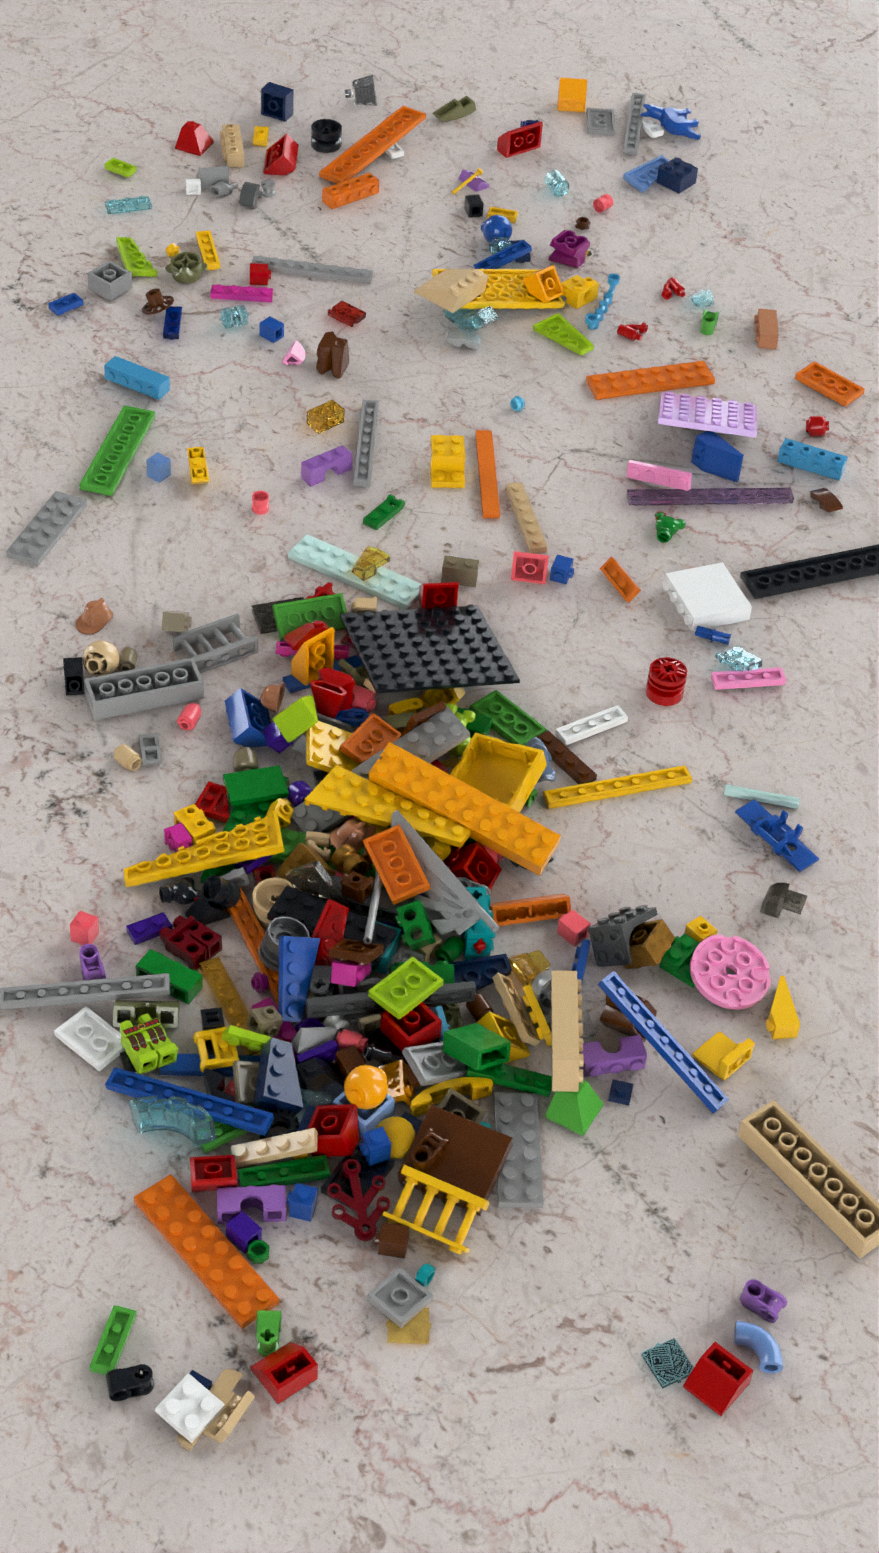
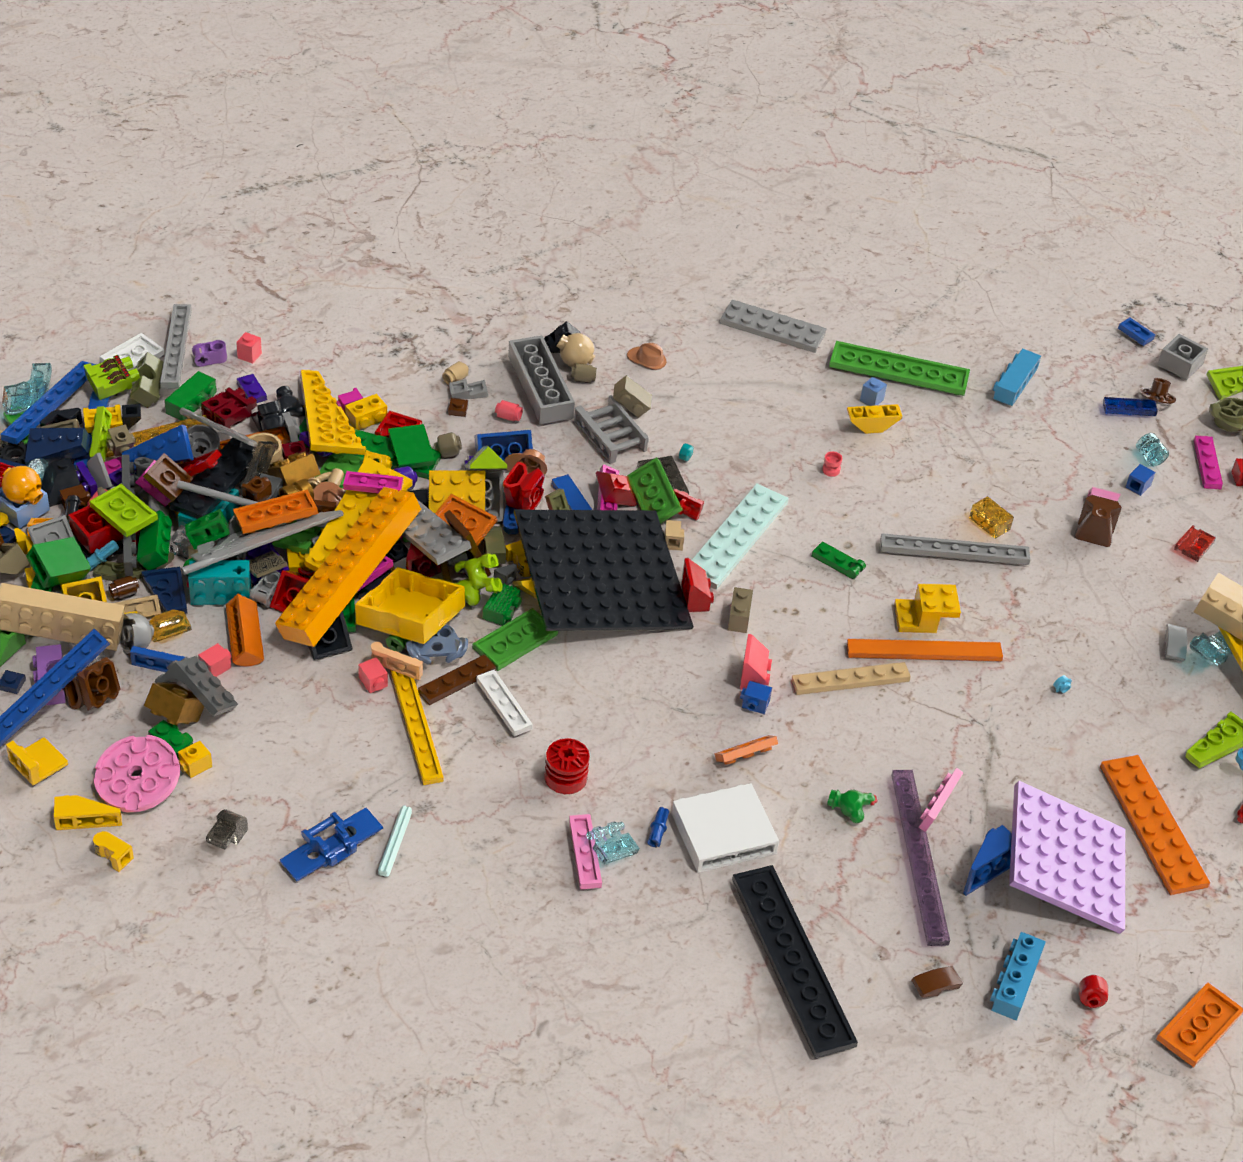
camera: 90 degrees right, 0 degrees up
light orange slope [291,627,335,686] -> none
medium lavender arch [301,445,352,487] -> none
clear yellow slope [352,546,390,581] -> none
none -> yellow leg [93,831,134,872]
none -> light grey animal [179,408,258,447]
none -> dark pink plate [343,471,403,493]
none -> coral brick [358,657,388,693]
none -> light nougat plate [371,642,423,680]
none -> reddish brown plate [448,398,469,417]
none -> teal tile [679,443,694,461]

